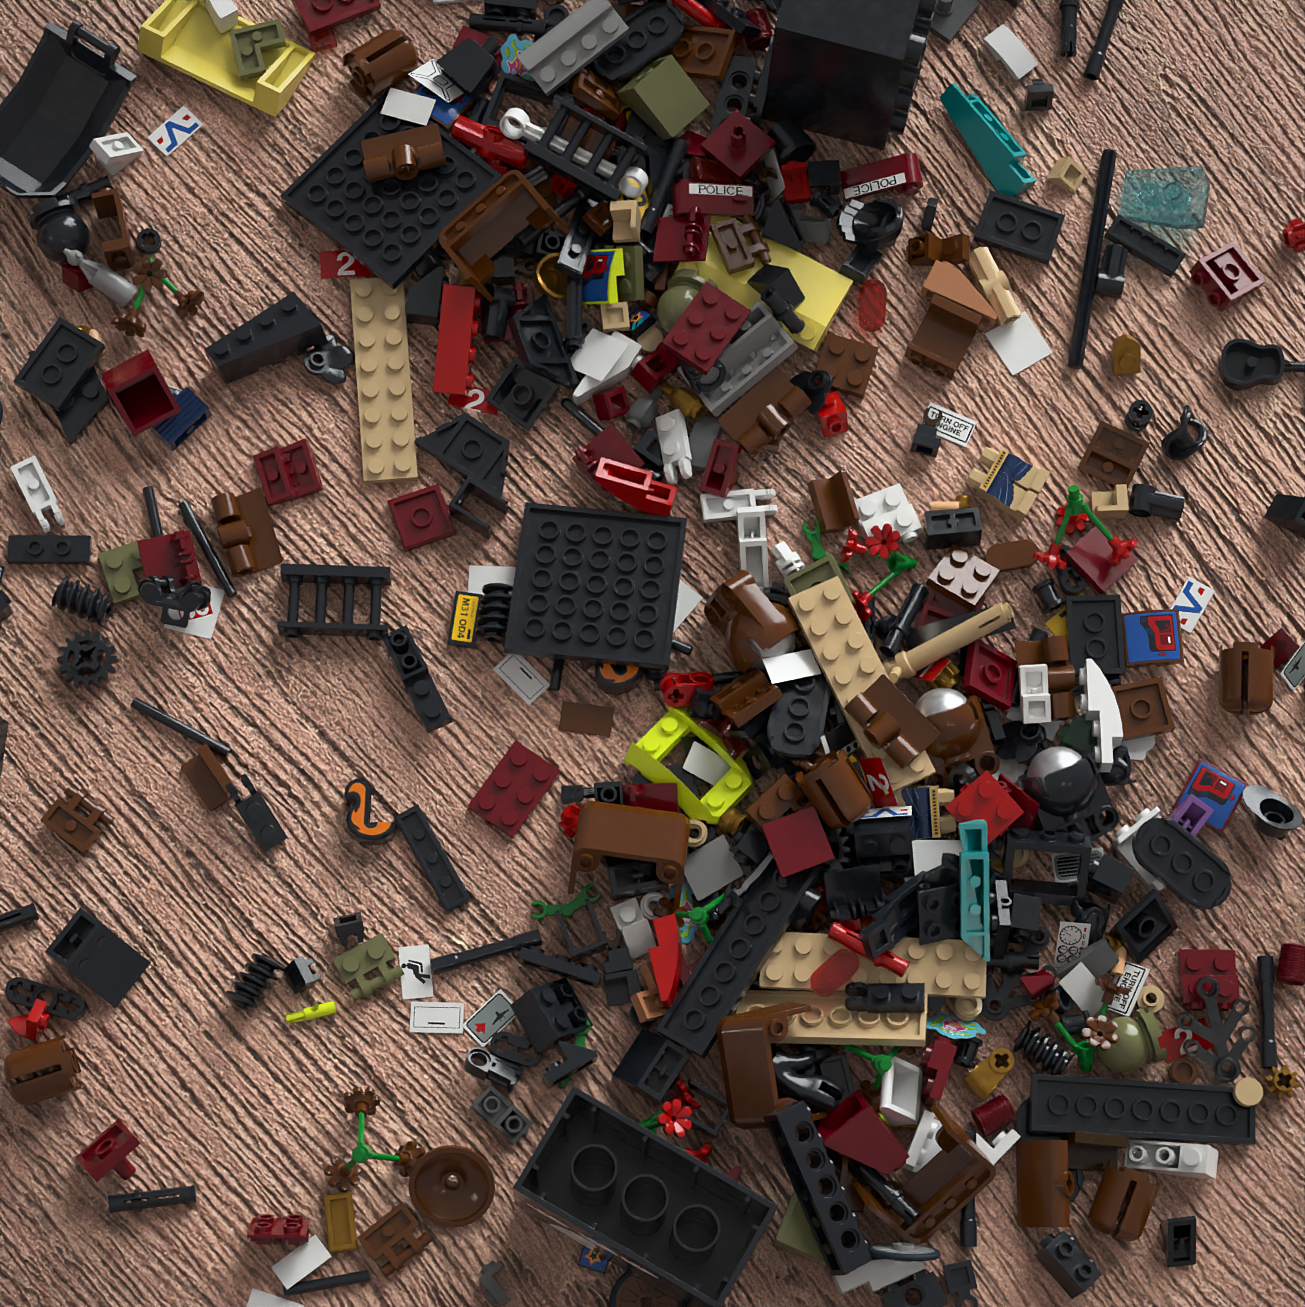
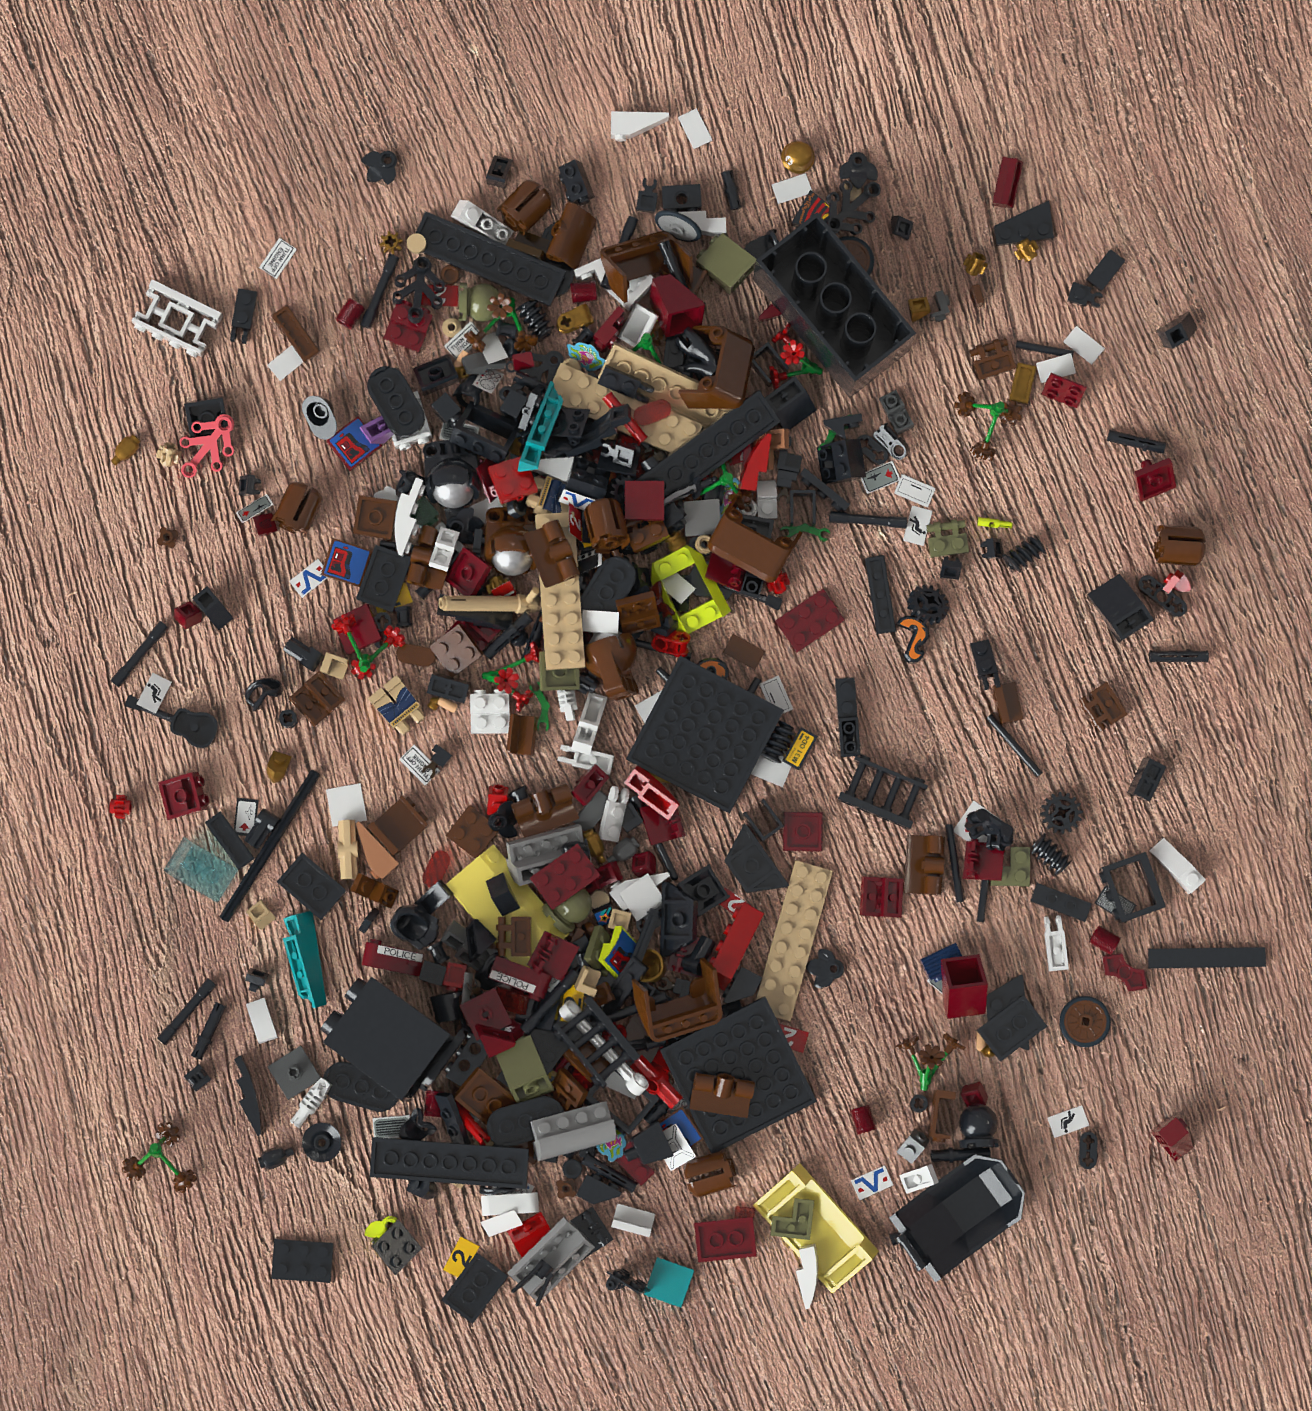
camera: 160 degrees left, 10 degrees up
light grey wheel [63,248,137,307] -> none
black wedge [204,292,329,384] -> none
white sticker [381,87,436,126] -> none
reddish brown dish [409,1145,495,1227] -> none
black pin [761,287,805,334] -> none
black brick [763,1100,872,1276] -> none
none -> white sticker [234,798,258,836]
none -> dark red slope [475,1024,516,1058]
none -> black piece [509,785,529,802]
none -> plate [601,440,637,468]
none -> black piece [744,229,779,259]
none -> dark red piece [850,1105,877,1135]
none -> bracket [896,1129,930,1164]
none -> black gear [907,584,949,625]
none -> pearl gold slope [908,296,931,322]

